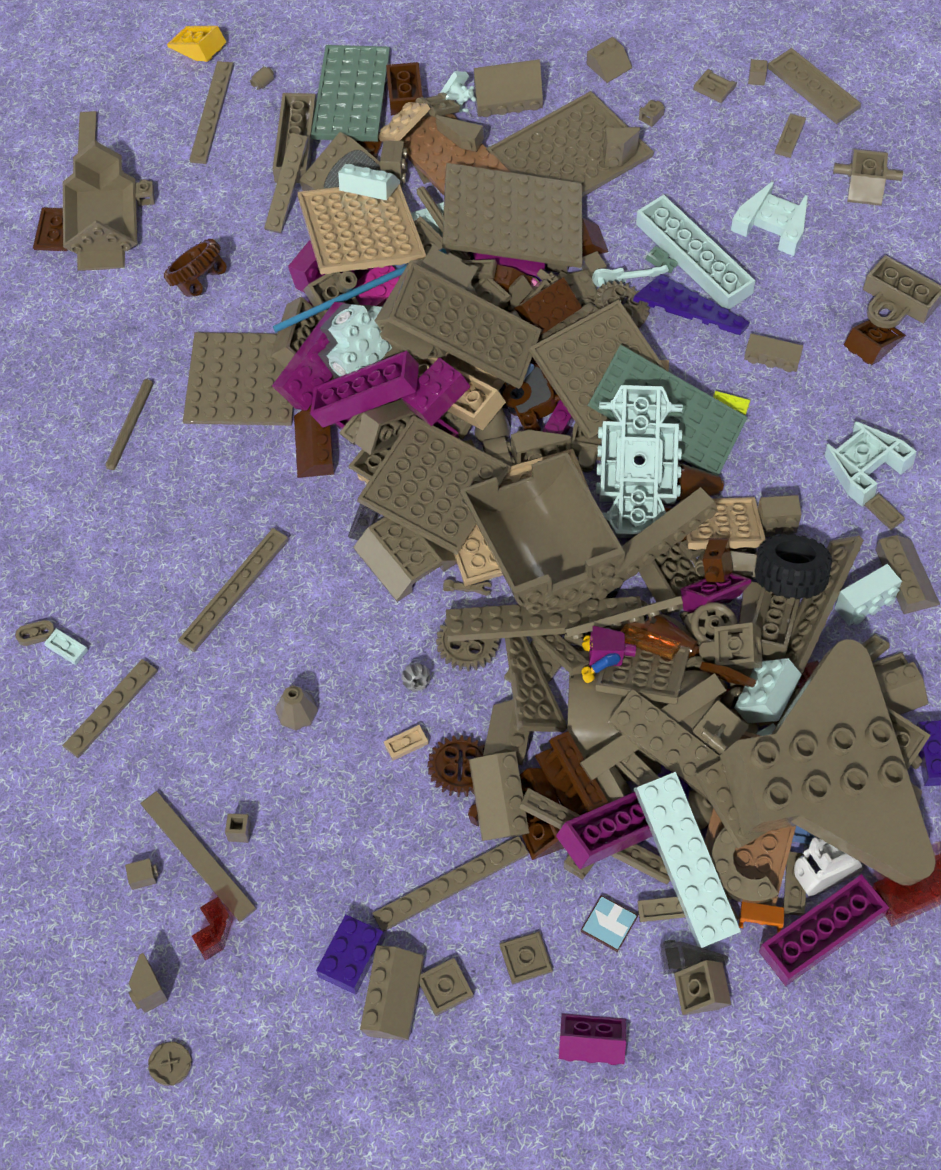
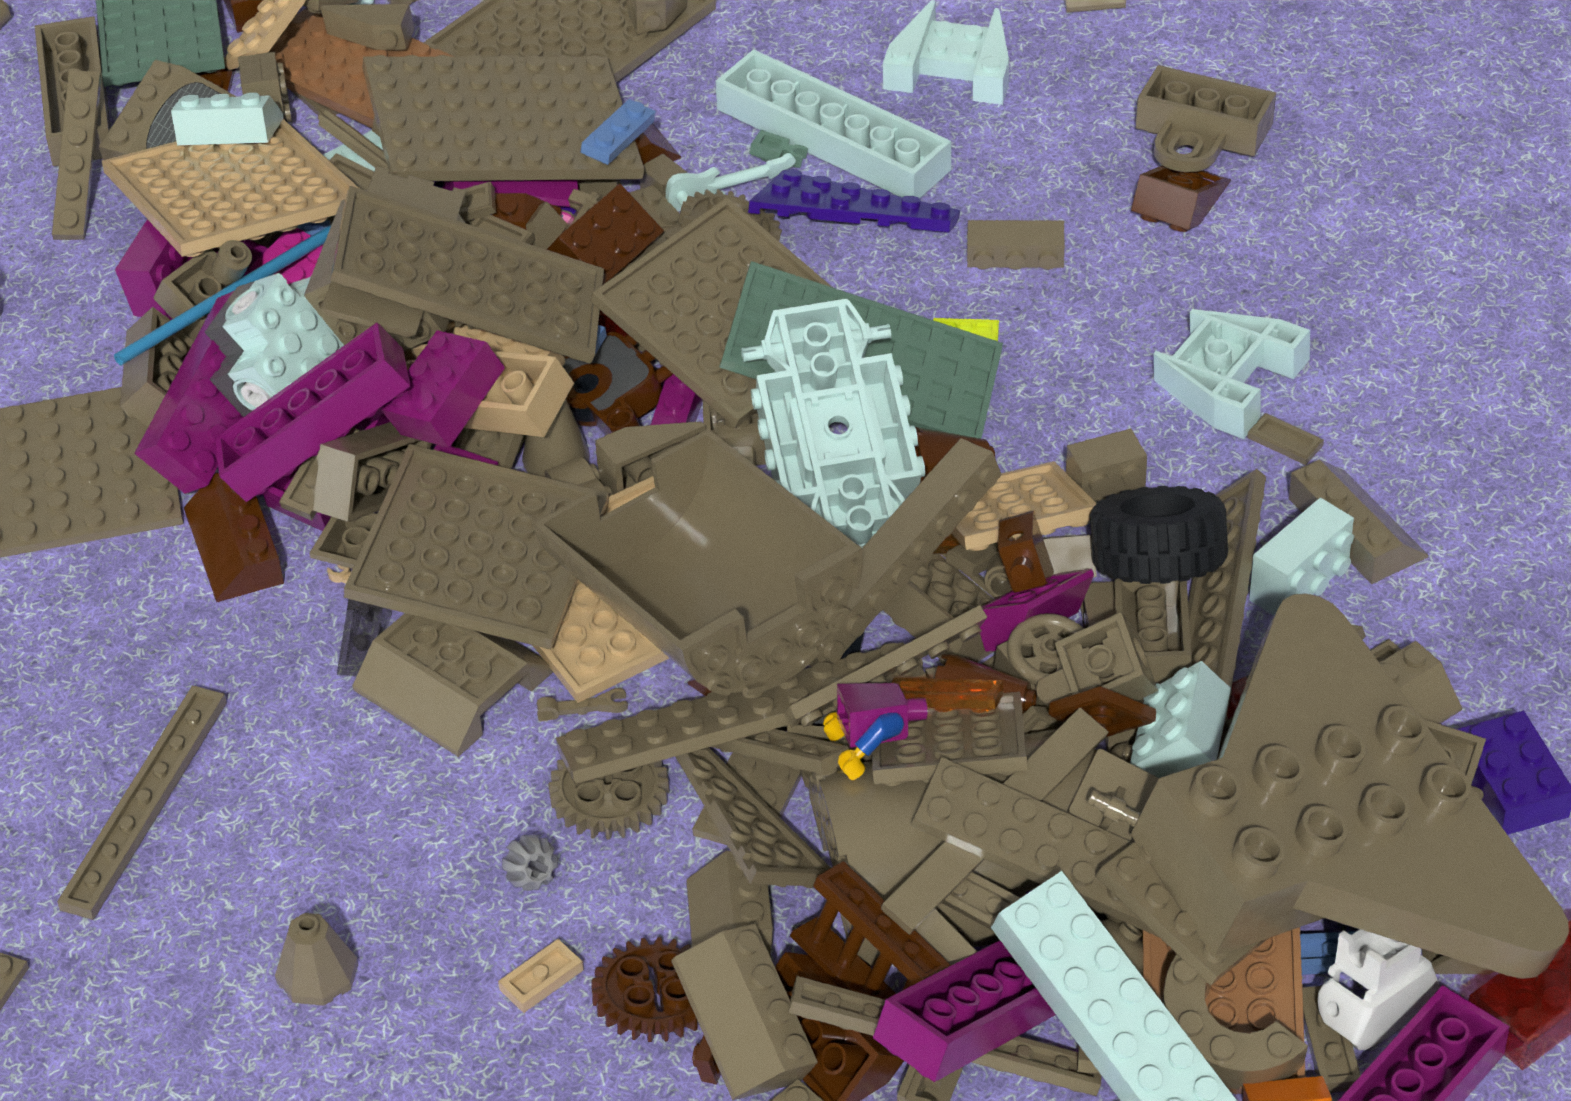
camera: 15 degrees left, 15 degrees down
none -> medium blue plate [580,99,656,165]

